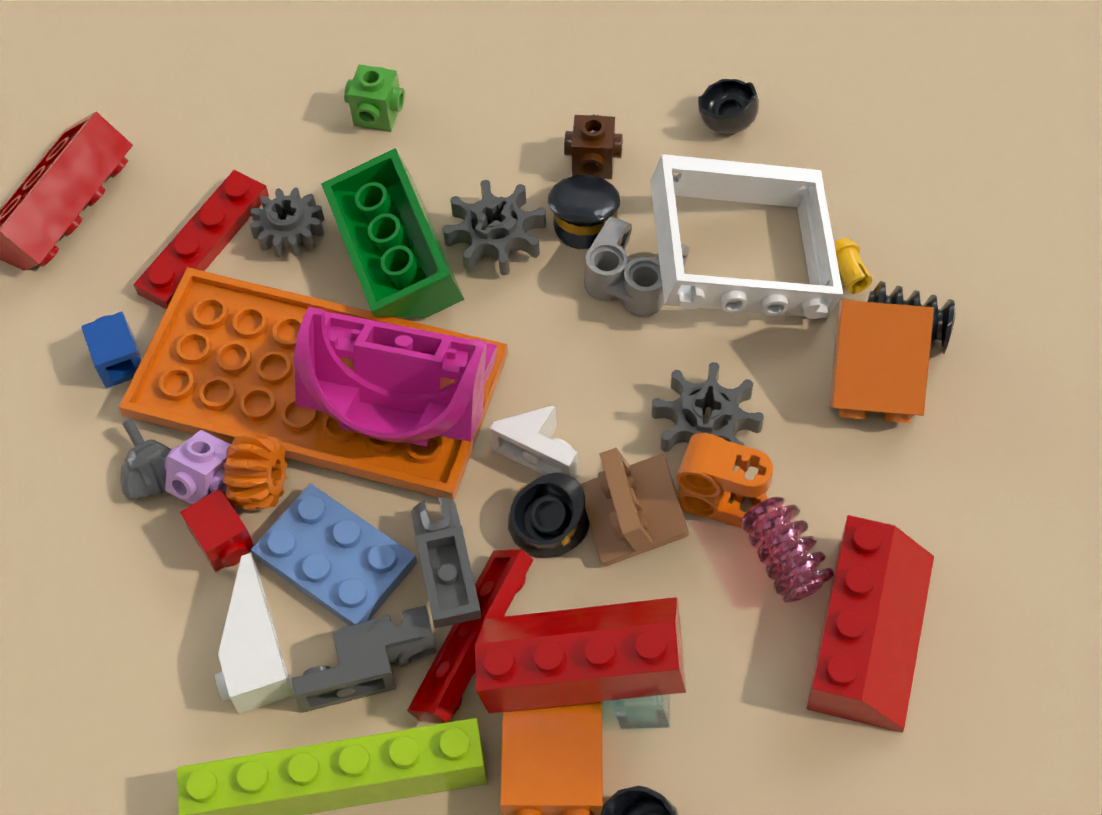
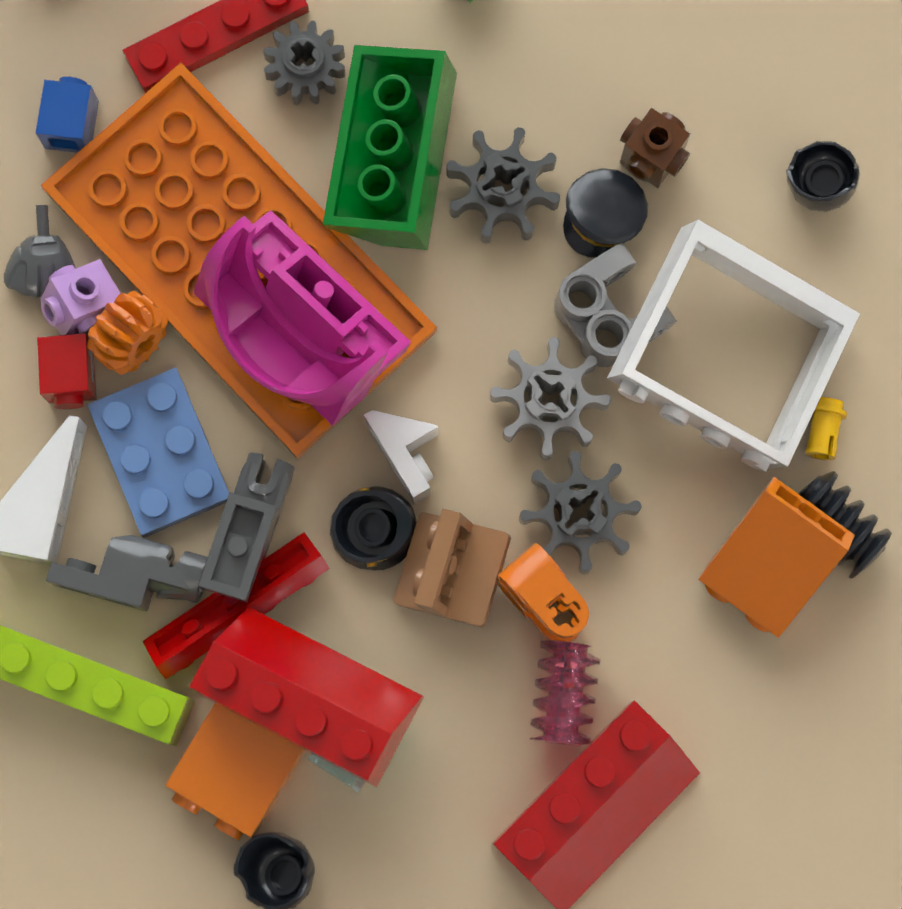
camera: 25 degrees right, 20 degrees up
none -> light grey gear [490,337,611,460]

